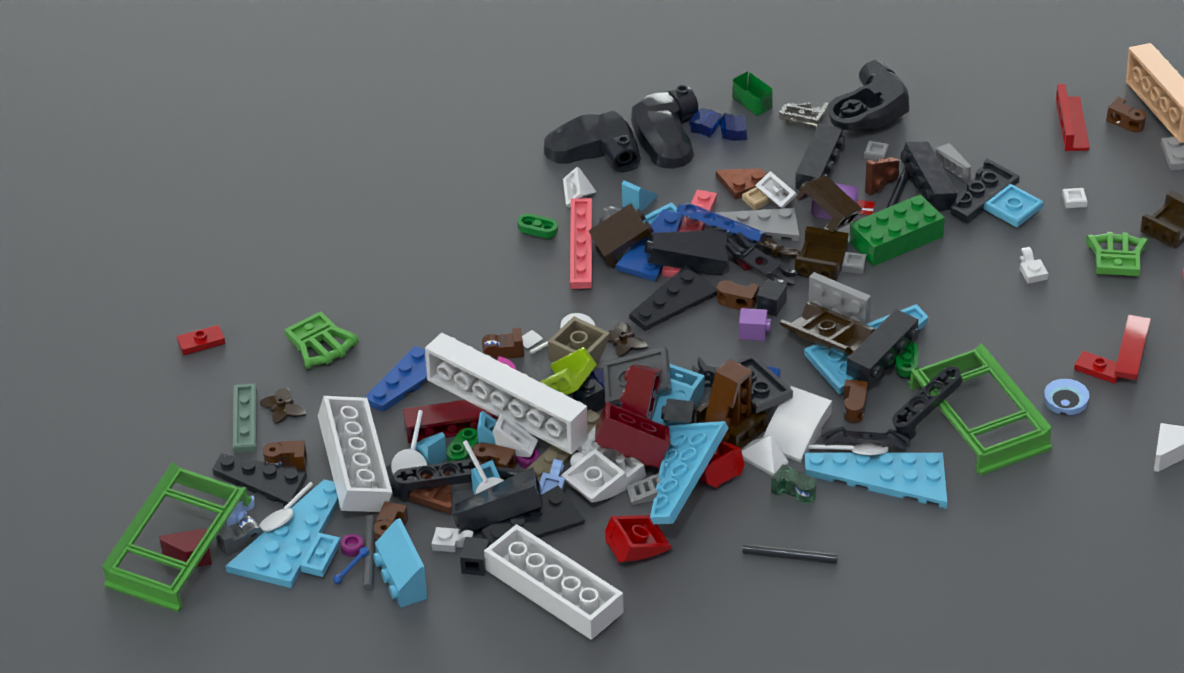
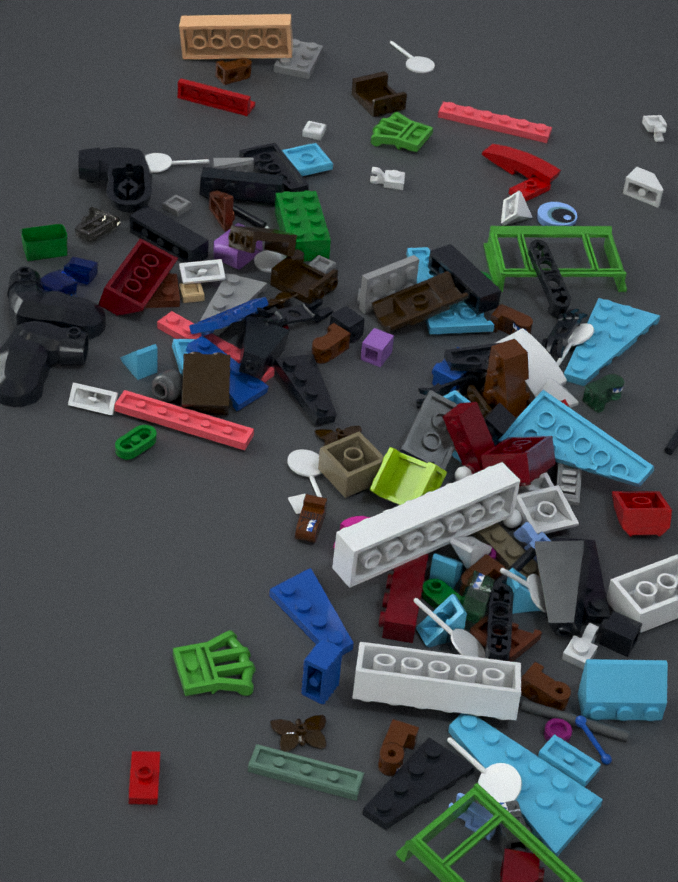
camera: 75 degrees left, 0 degrees up
none -> dark red slope [98,238,178,315]
none -> white piece [145,153,210,173]
none -> blue brick [301,639,343,704]
none -> clear green leg [460,570,495,624]
none -> white slope [501,191,533,226]

